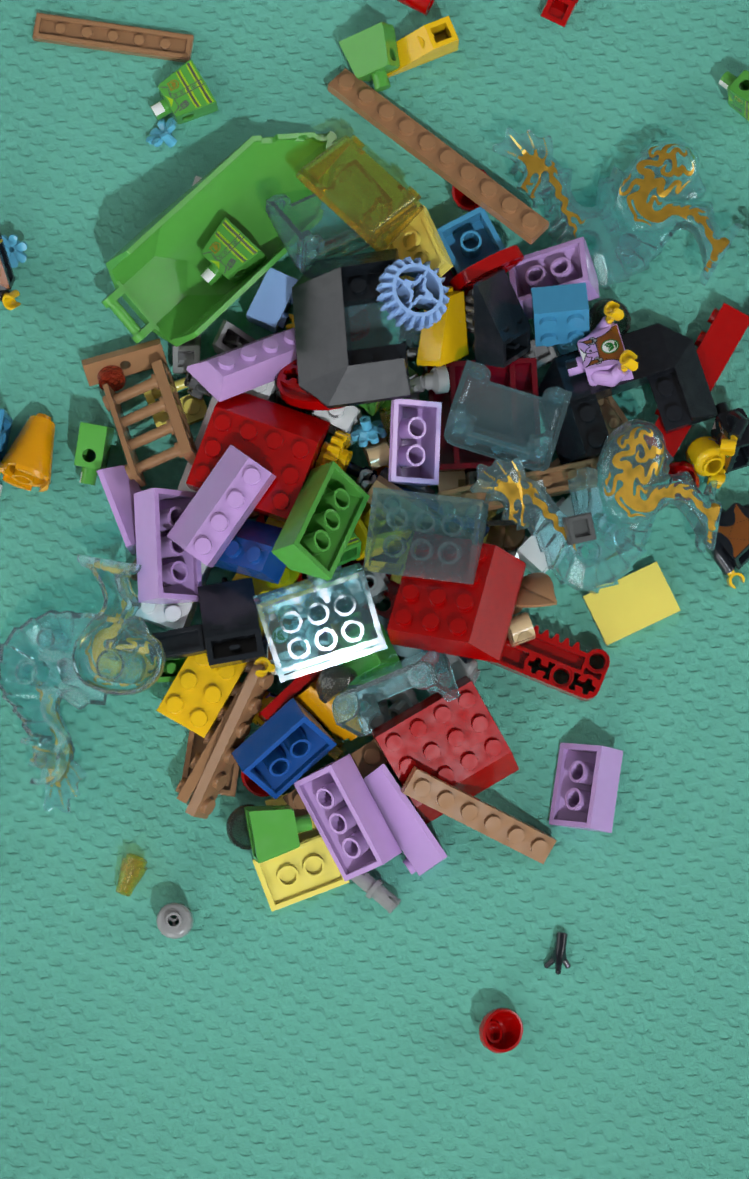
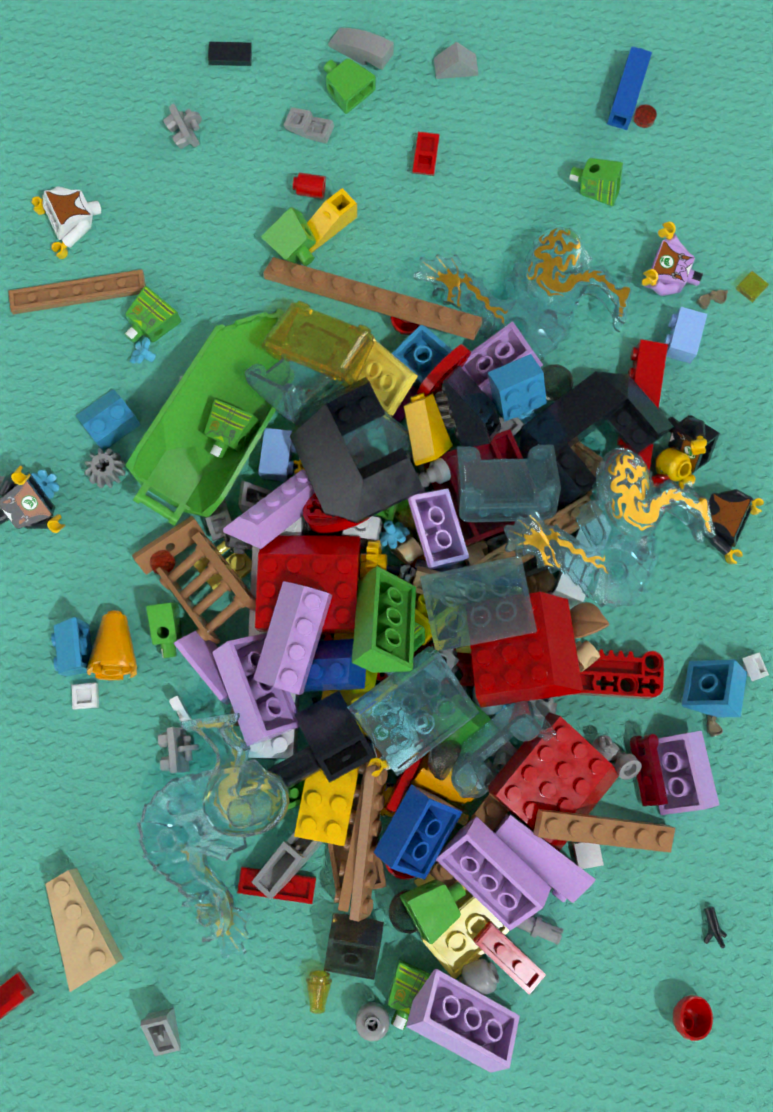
camera: 25 degrees left, 5 degrees down
light blue gear [376,256,450,331] -> none
dark grey tile [562,512,597,545] -> none
torso [565,301,638,387] -> none
light yellow tile [582,561,681,646] -> none
none -> dark azure slope [76,389,141,451]
none -> light grey gear [85,448,126,488]
none -> light grey hips [158,727,199,773]
none -> white tile [169,696,192,723]
none -> red tile [237,866,316,904]
none -> light grey slope [252,831,323,899]
none -> clear smoke slope [324,913,384,980]
none -> bright green torso [388,958,431,1030]
none -> lavender slope [406,969,520,1073]
none -> light grey head [459,958,499,995]
none -> tile [472,921,546,995]
none -> white tile [573,842,604,869]
none -> light grey arm [593,735,641,780]
none -> dark red plate [630,734,668,806]
none -> dark azure slope [682,659,747,717]
none -> dark tan piece [707,715,723,737]
none -> white plate [742,652,769,681]

